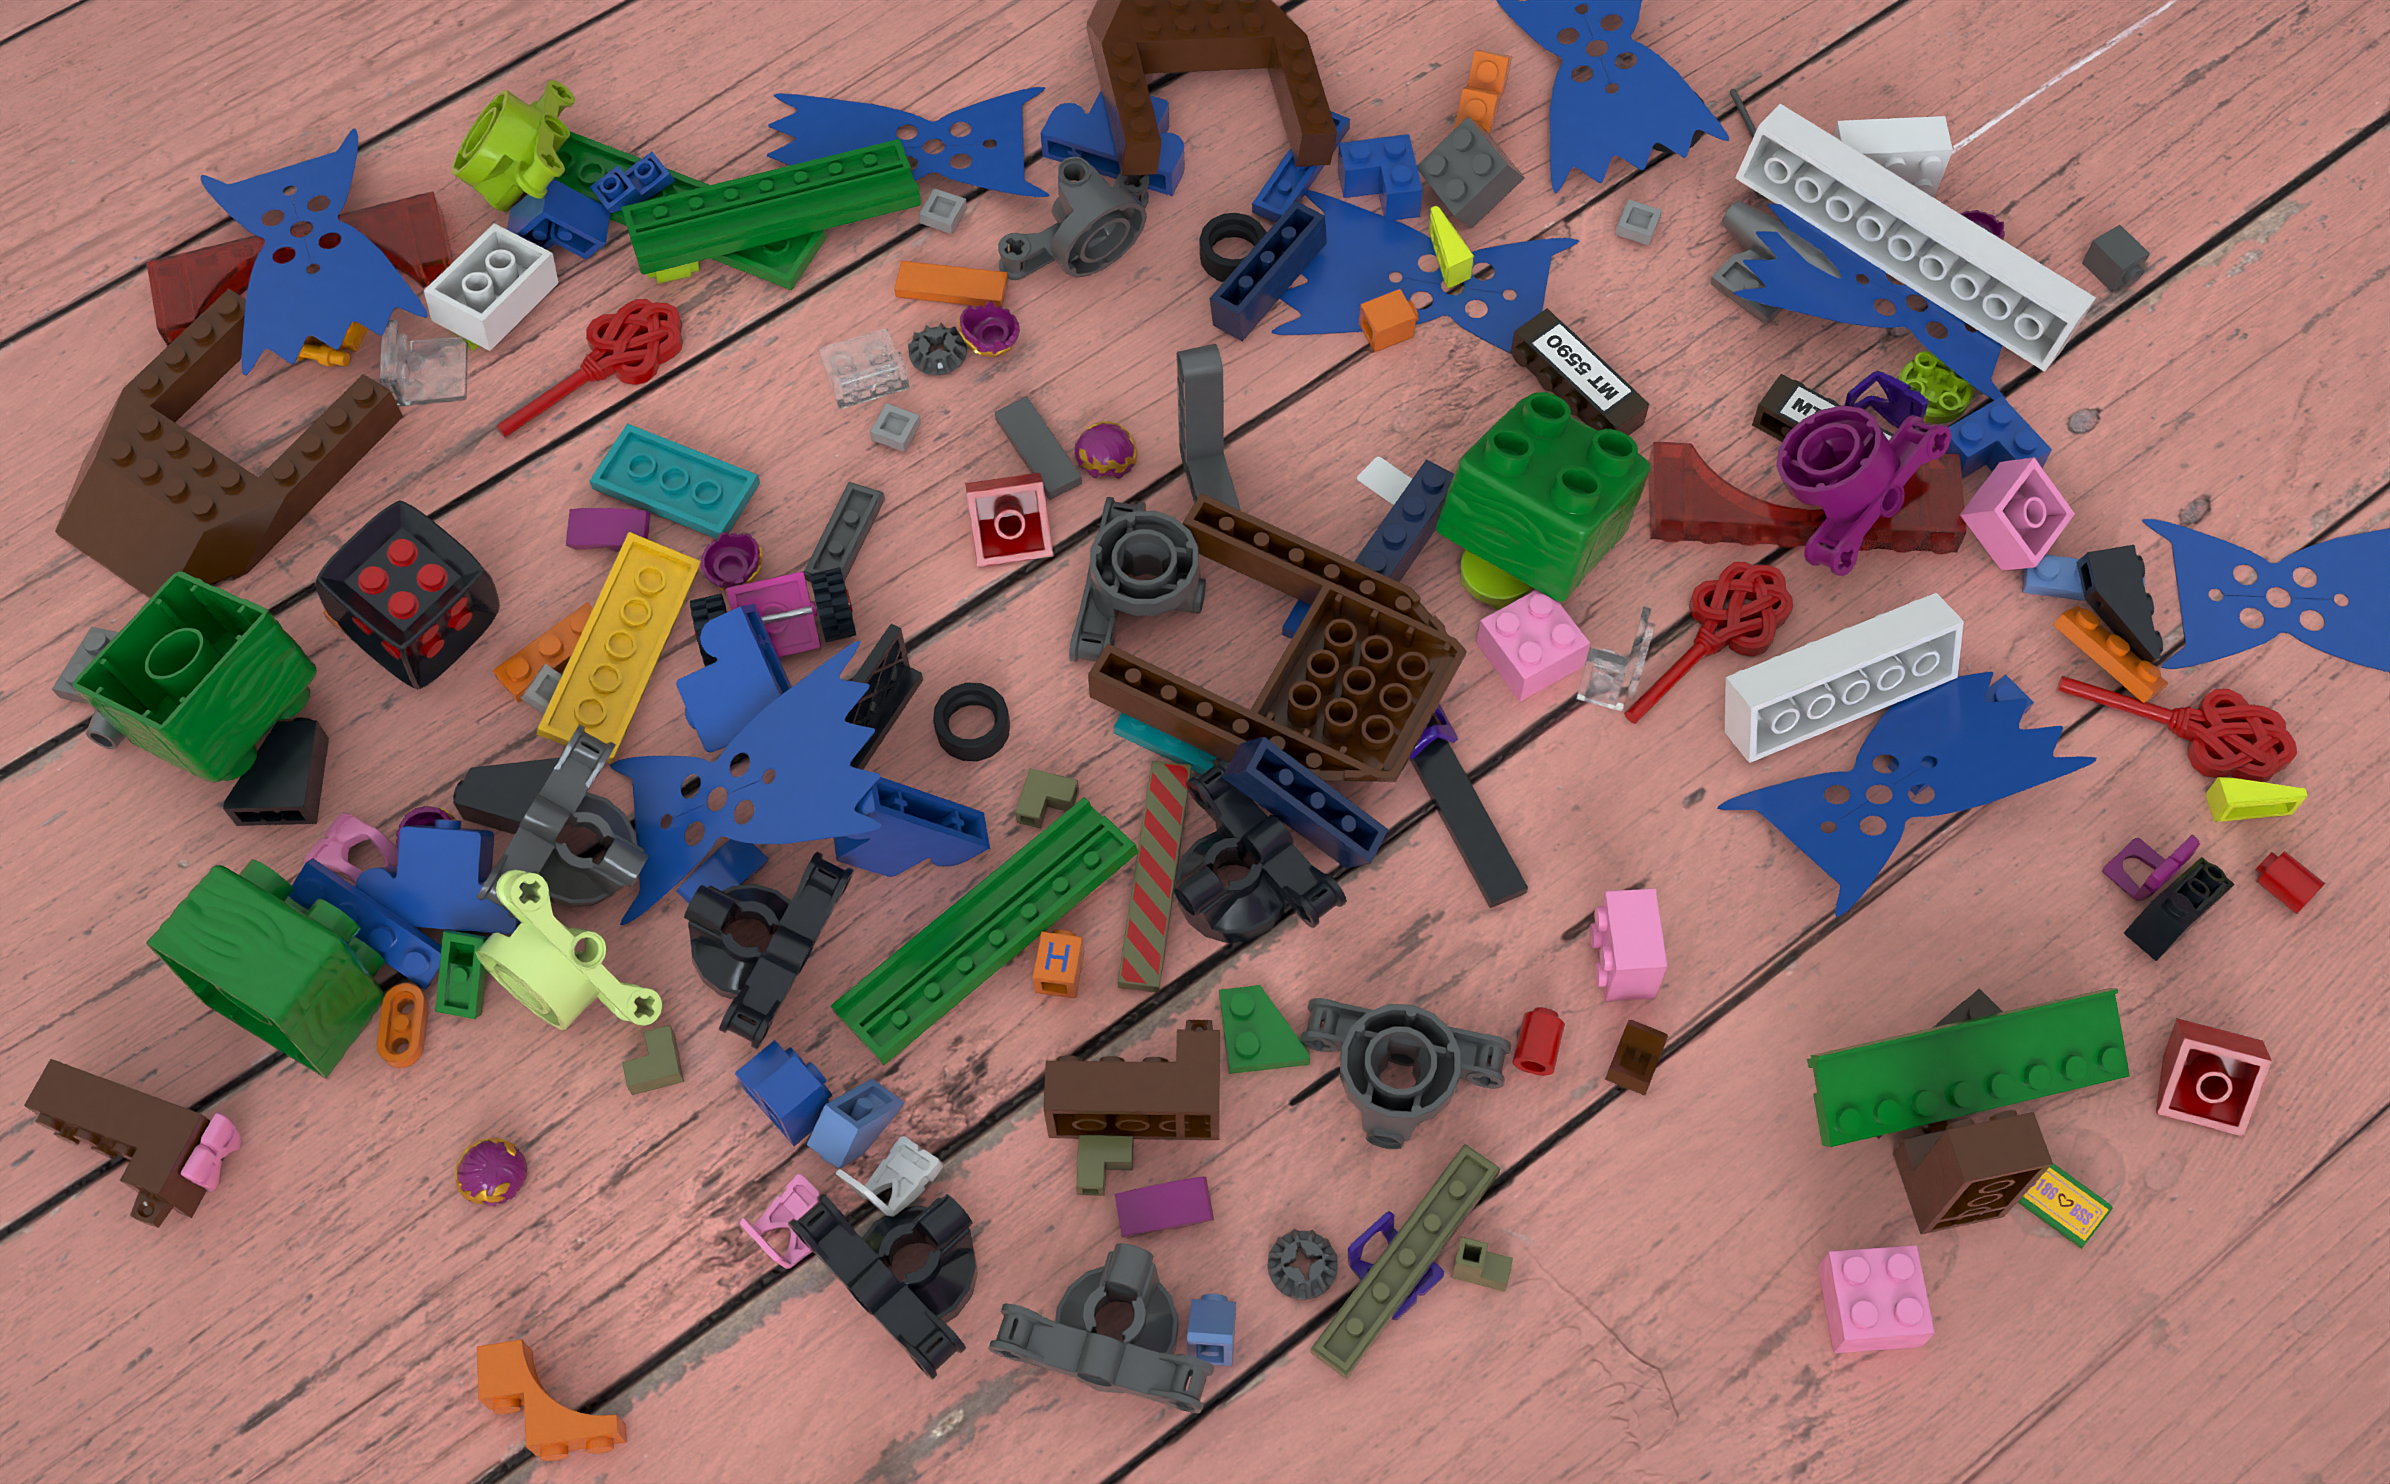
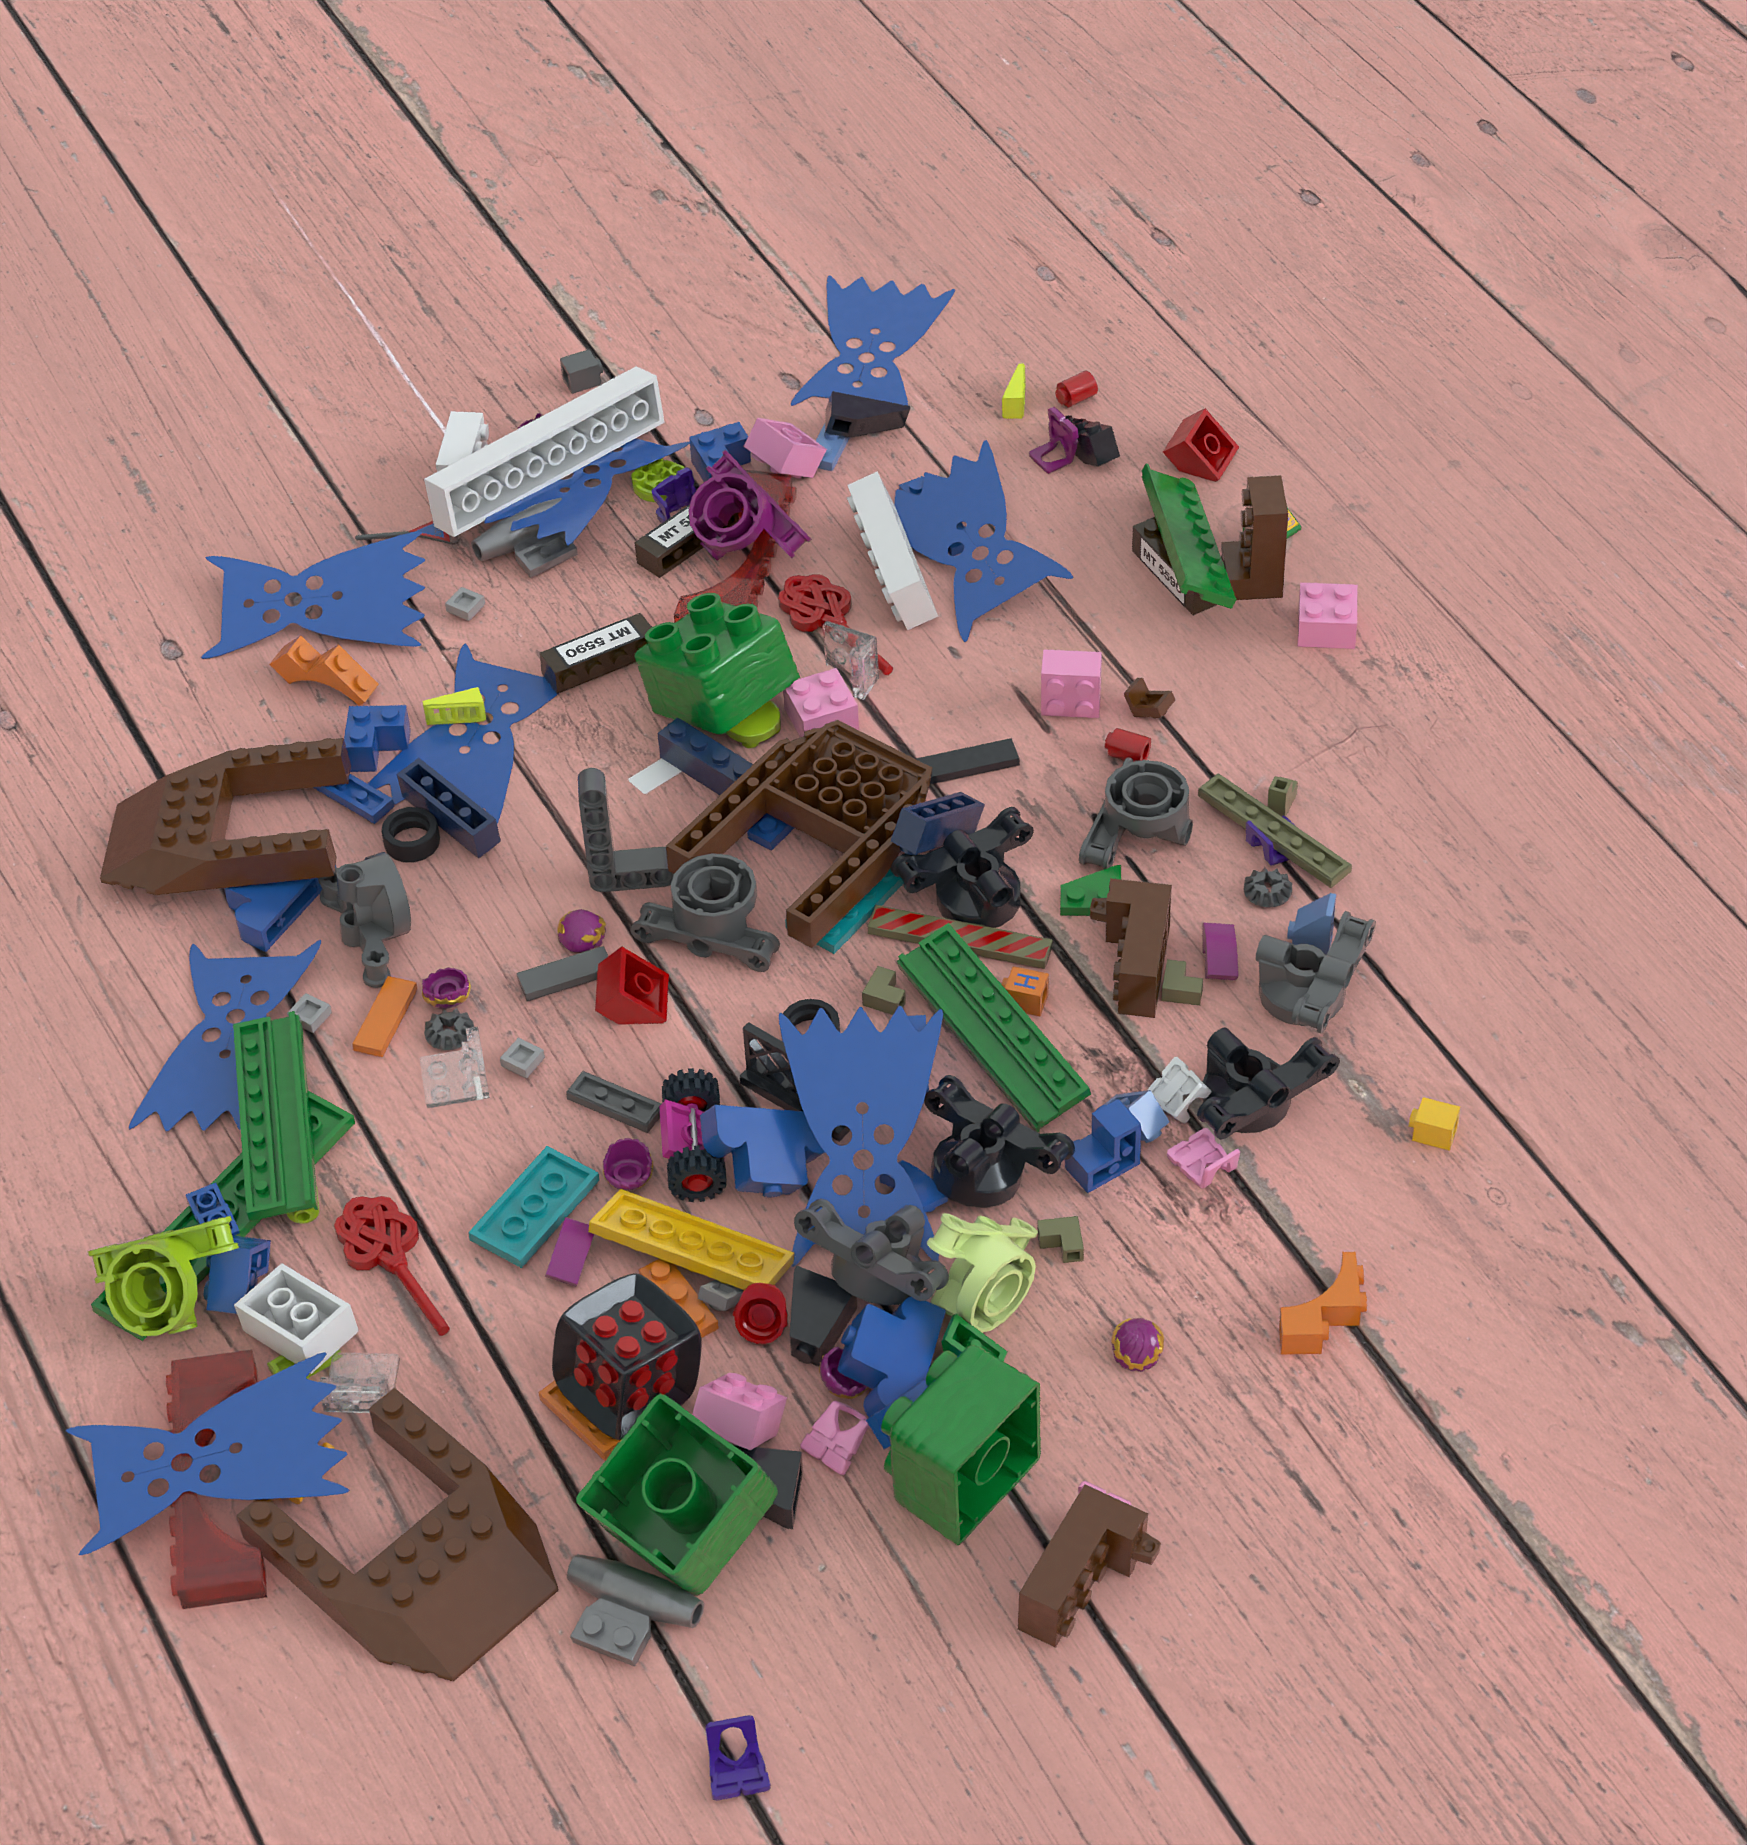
camera: 80 degrees left, 15 degrees down
orange brick [1359,289,1419,352] -> none
dark grey brick [1417,117,1525,228] -> none
orange plate [2053,605,2168,703] -> none
red piece [2057,676,2297,782] -> none
none -> bright pink brick [692,1373,787,1450]
none -> red hat [733,1282,788,1344]

